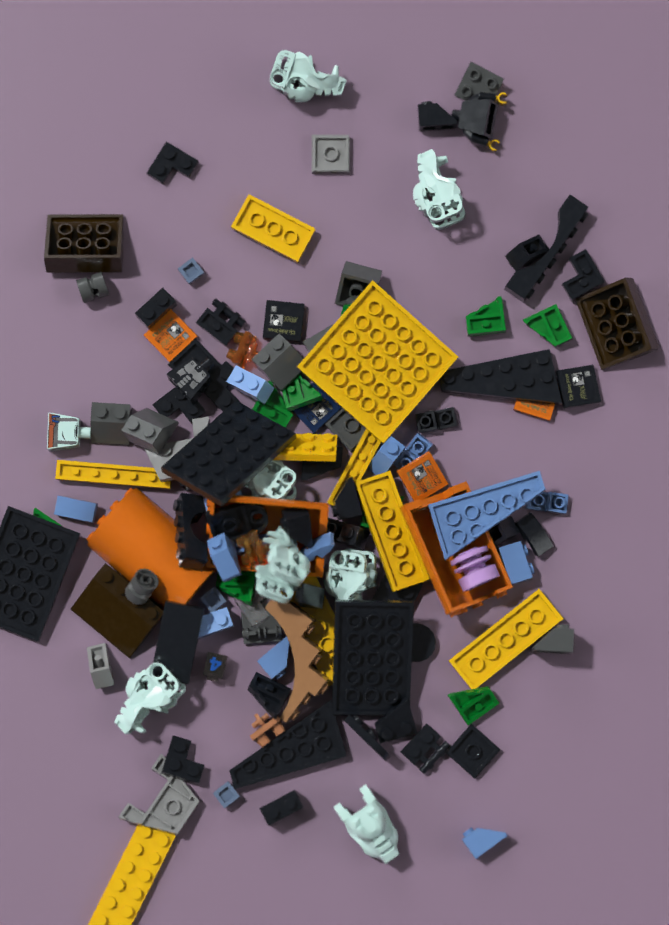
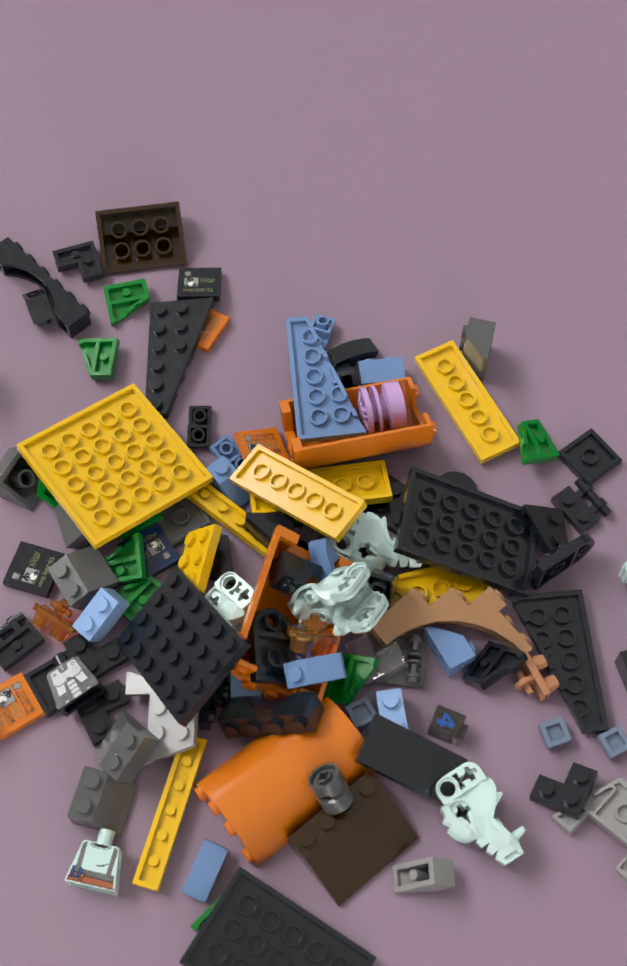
camera: 80 degrees left, 20 degrees down
none -> yellow plate [229,444,367,543]
none -> sand blue plate [537,717,572,751]

